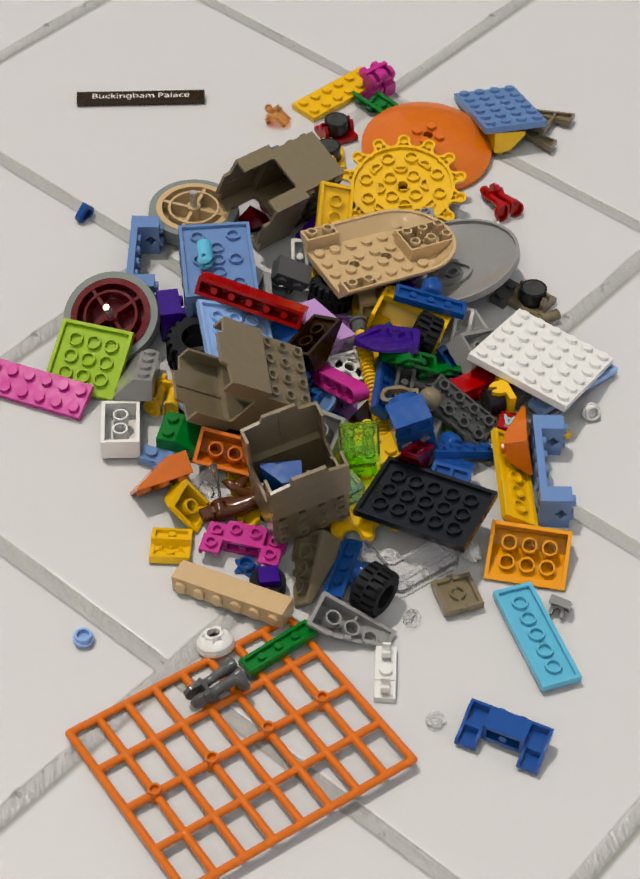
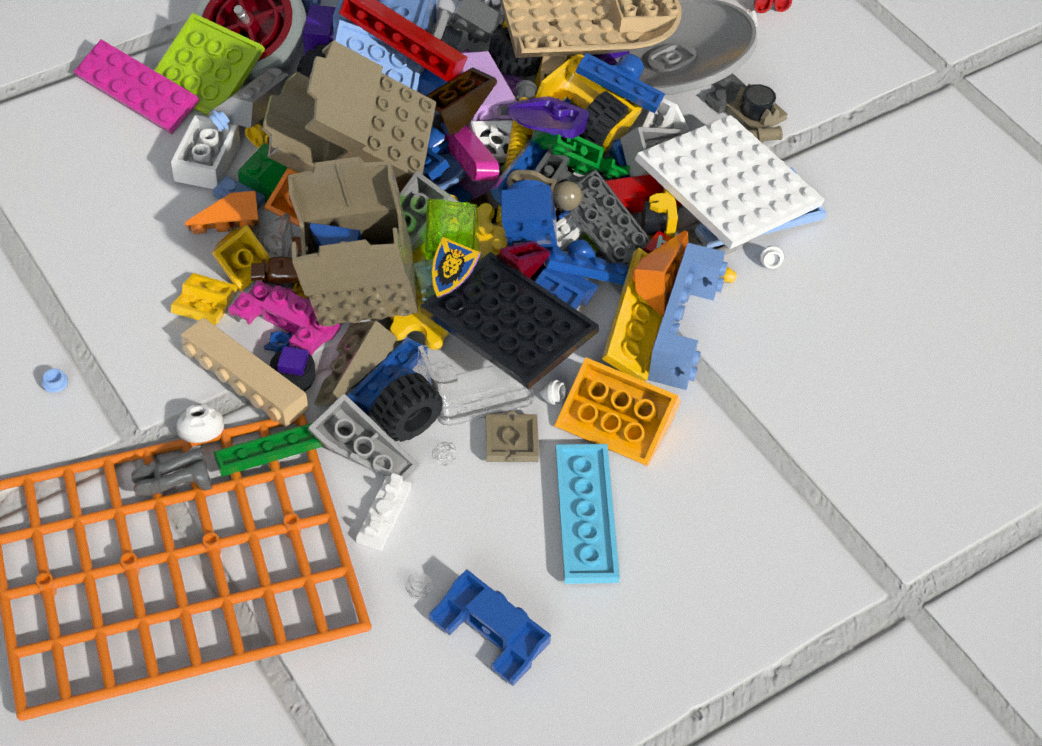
camera: 15 degrees right, 5 degrees up
light grey tile [549,594,572,619] -> none
none -> light blue plate [209,110,230,132]
none -> shield [432,237,481,298]

